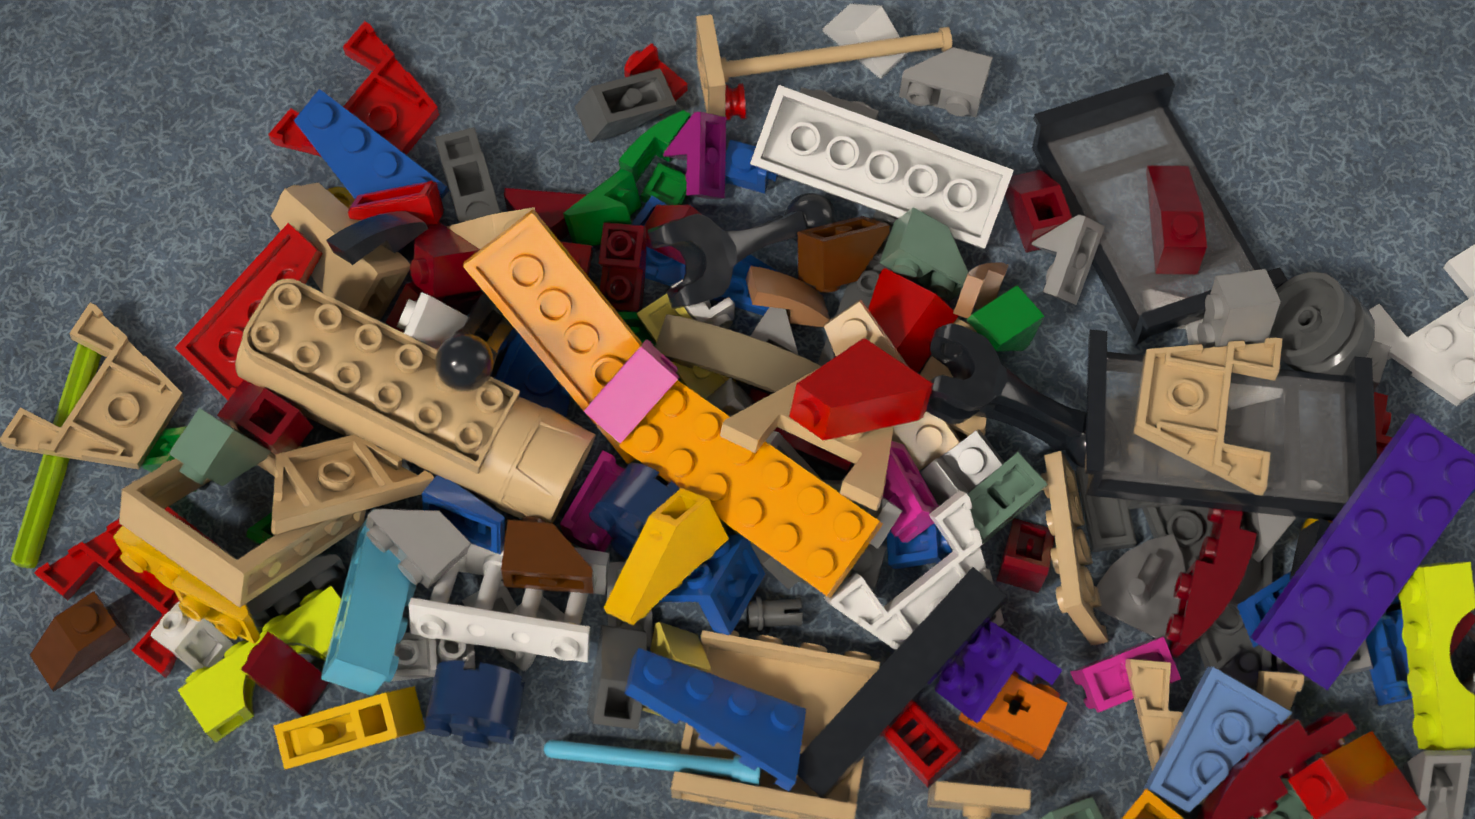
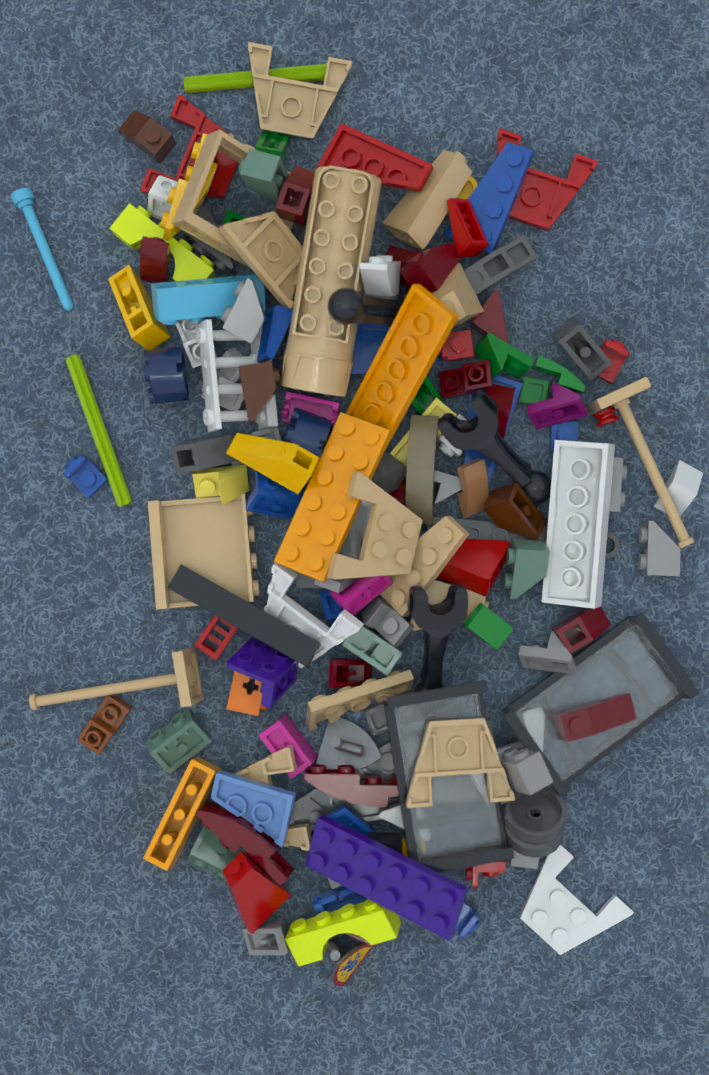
camera: 80 degrees right, 20 degrees up
black slope [326,211,429,265] -> none
medium azure piece [544,740,762,786] -> none
hinge [584,339,679,443] -> none
blue wing [625,648,806,792] -> none
dark grey pin [746,596,803,632] -> none
red slope [789,338,933,441] -> none
medium nougat slope [953,262,1009,319] -> none

